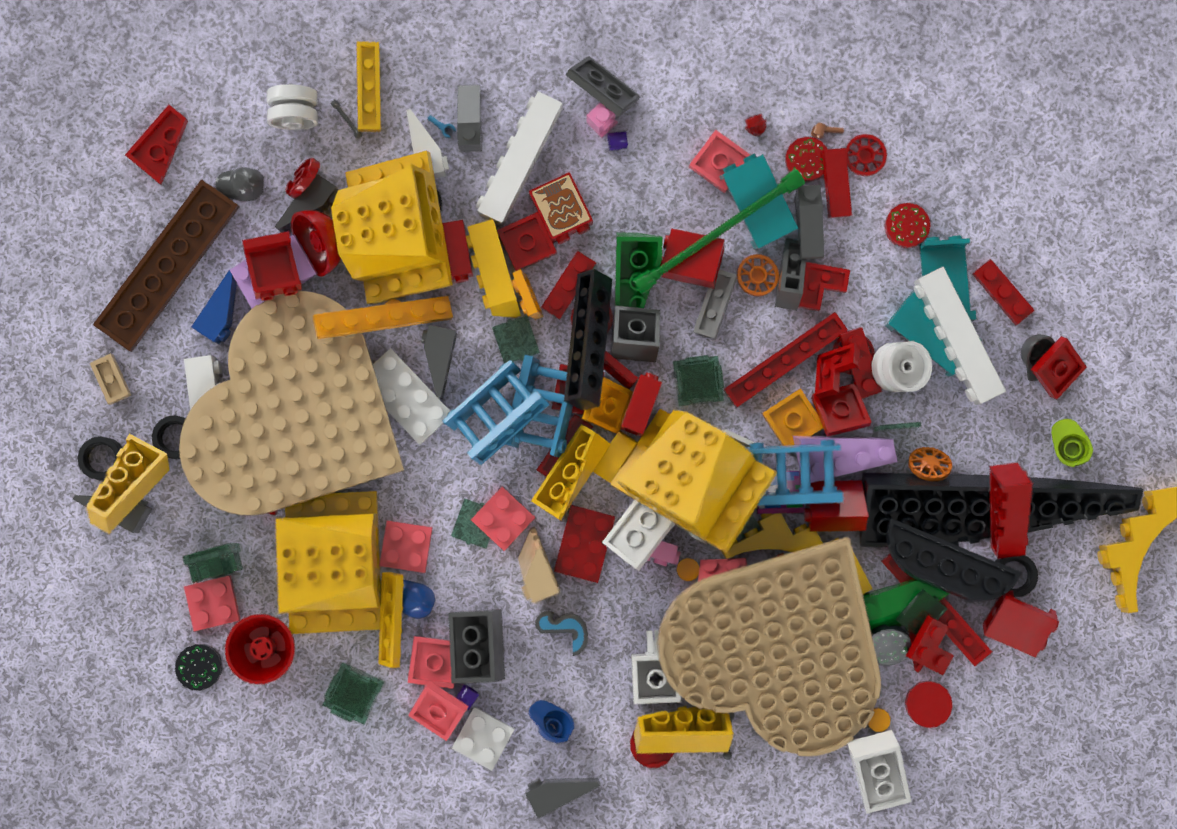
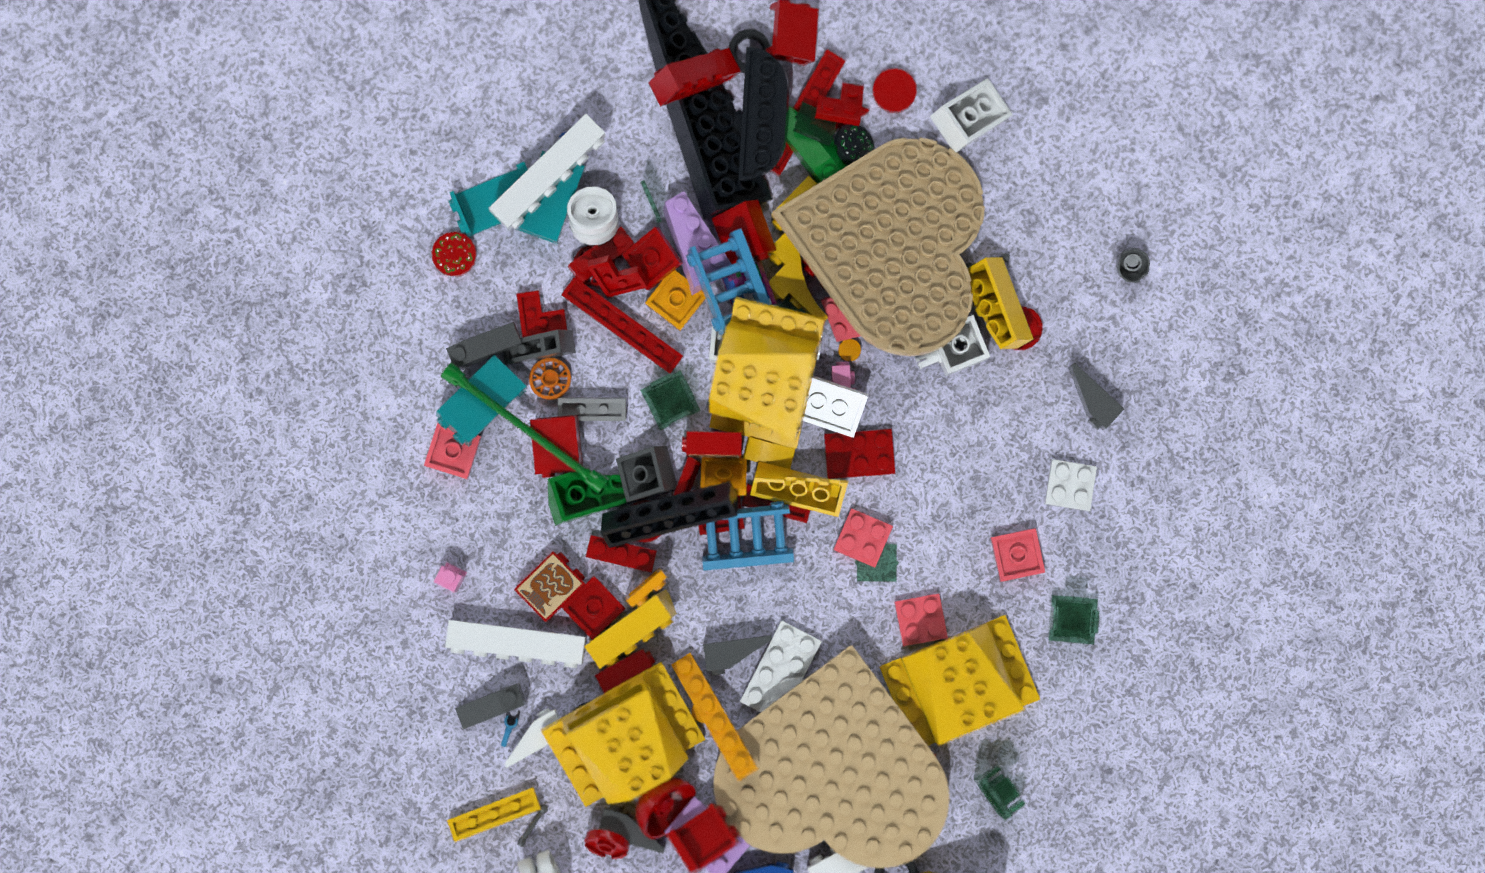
camera: 110 degrees left, 0 degrees up
black tile [175,644,222,691] -> none
coral plate [184,575,241,632] -> none
red piece [225,614,295,685] -> none
yellow plate [378,572,404,668] -> none
blue piece [402,580,436,619] -> none
coral plate [408,681,469,741] -> none
dark azure fence [442,360,550,465] -> none
dark grey slope [448,609,505,683] -> none
dark purple hose [456,684,480,710] -> none
clear green piece [492,316,540,363] -> none
tan wedge [518,526,560,603] -> none
blue piece [529,700,575,743] -> none
animal [535,611,588,656] -> none
dark grey tile [566,56,641,117] -> none
dark purple hose [607,131,628,151] -> none
red plate [744,113,767,136] -> none
red tile [785,136,828,182] -> none
nougat hand [811,123,844,138] -> none
red tile [822,148,852,218] -> none
red wheel [846,134,887,176] -> none
light orange tile [868,708,890,732] -> none
orange wheel [908,447,952,481] -> none
red plate [972,259,1035,326] -> none
dark grey piece [1020,334,1055,381] -> none
red plate [1031,336,1087,400] -> none
lime piece [1051,419,1093,467] -> none

